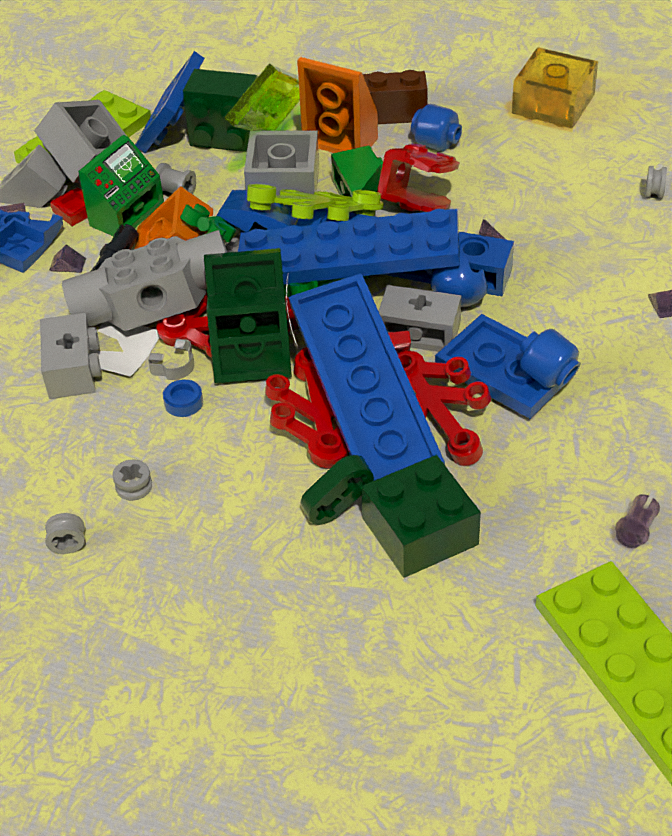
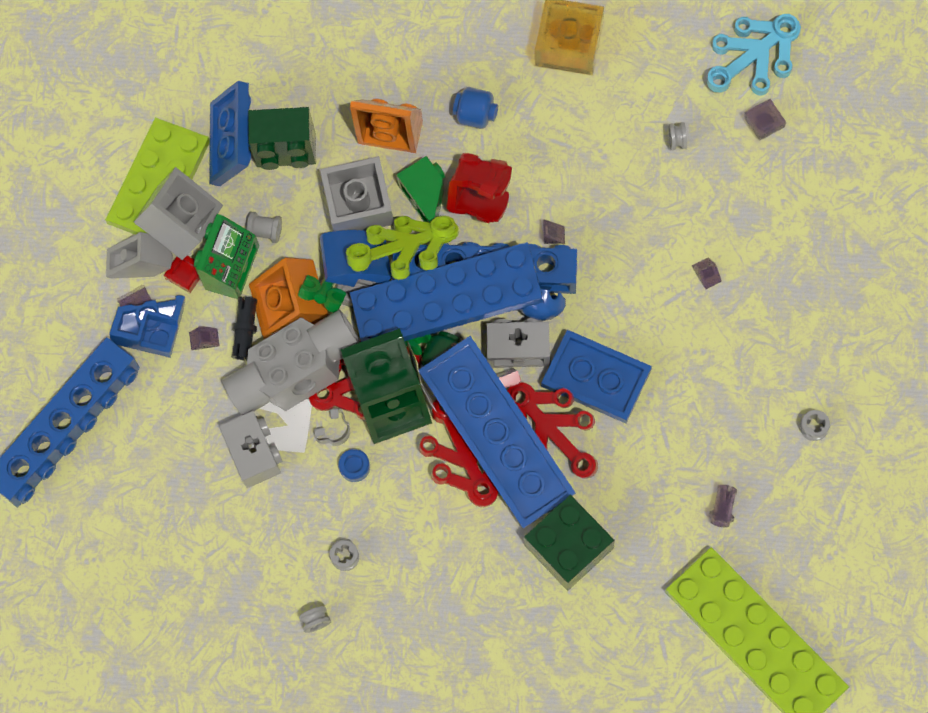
camera: 10 degrees left, 25 degrees up
clear neon green plate [225,63,300,131] -> none
dark green beam [301,455,374,525] -> none
reddish brown slope [363,70,428,124] -> none
blue head [520,329,581,388] -> none

